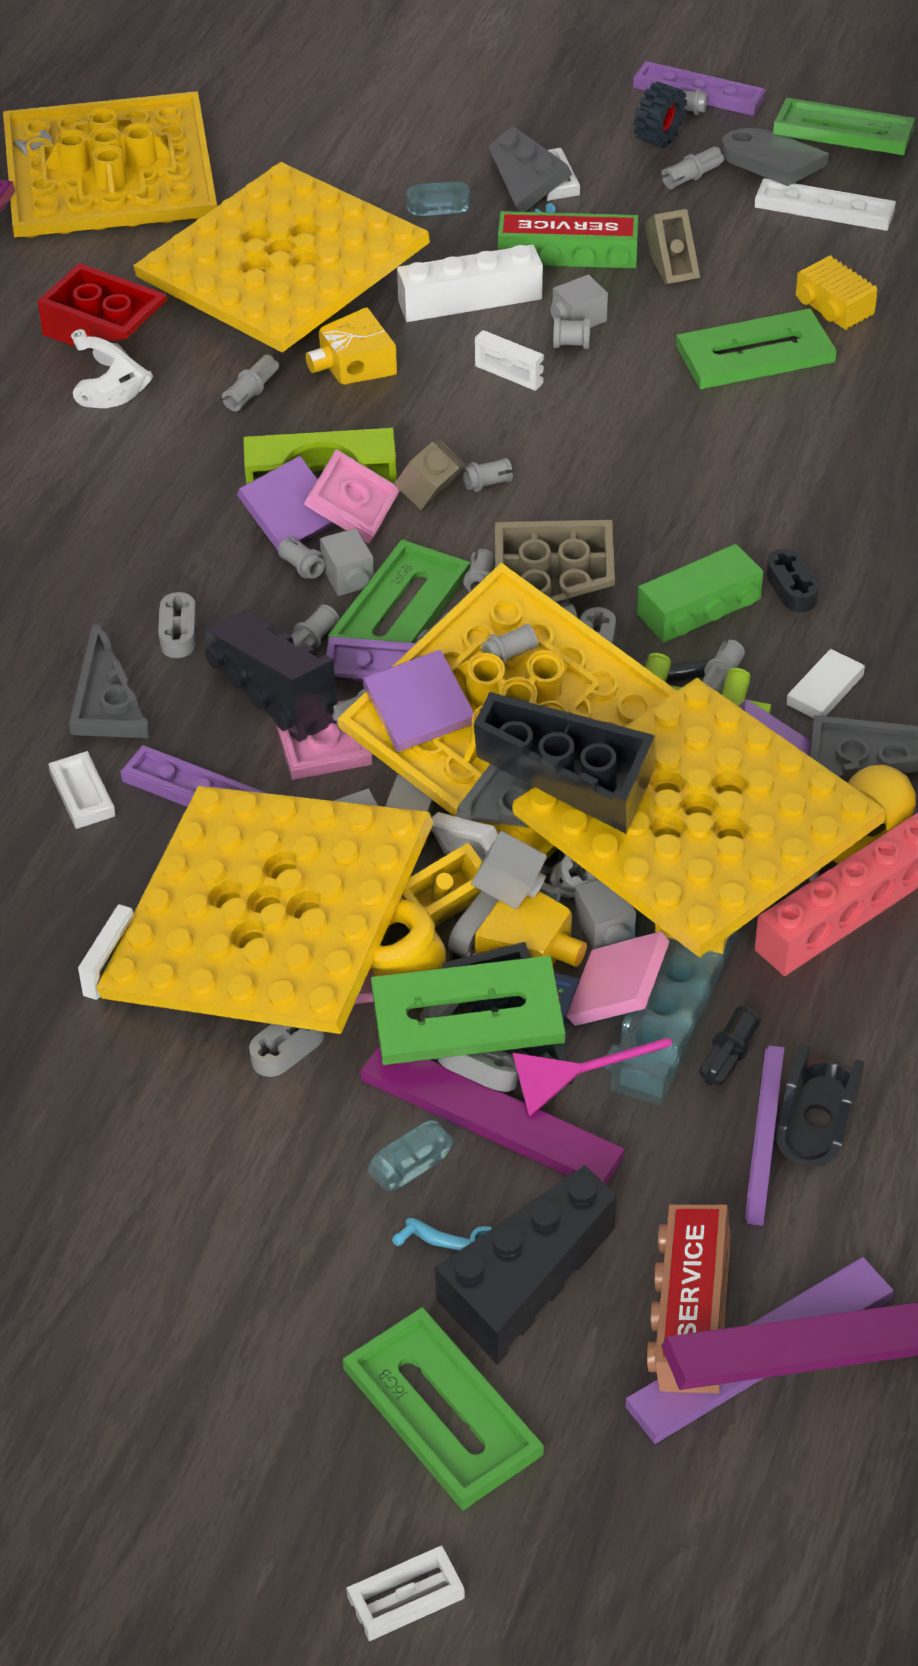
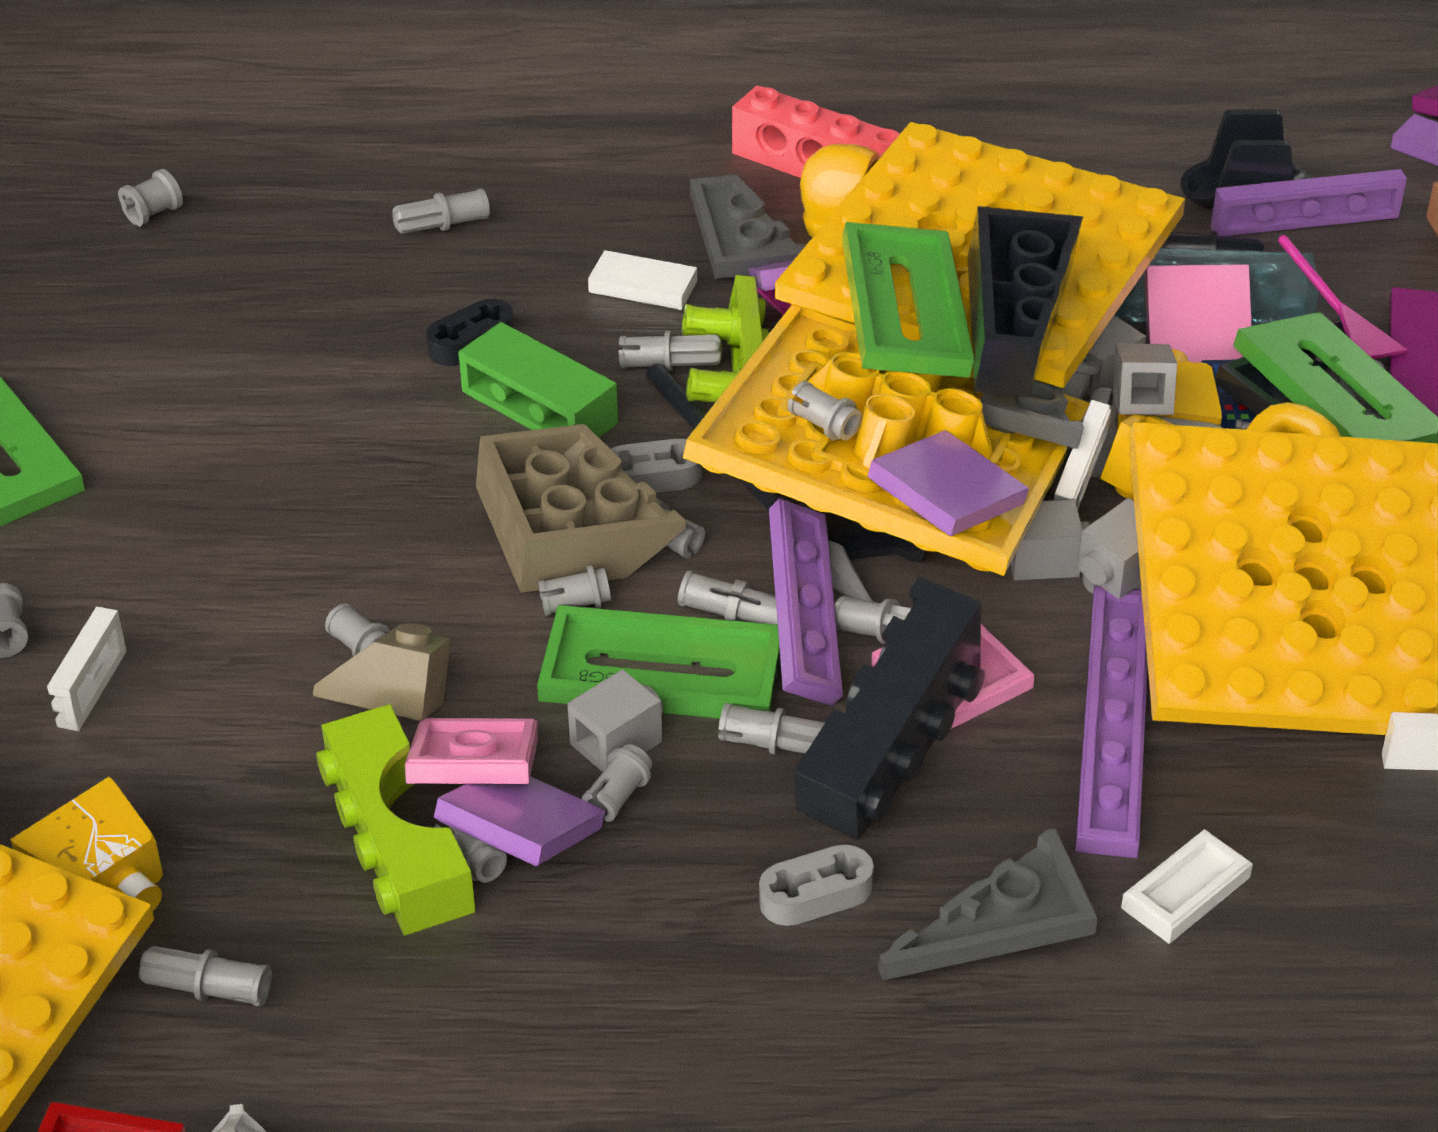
camera: 110 degrees left, 5 degrees down
none -> bright green piece [842,222,974,378]

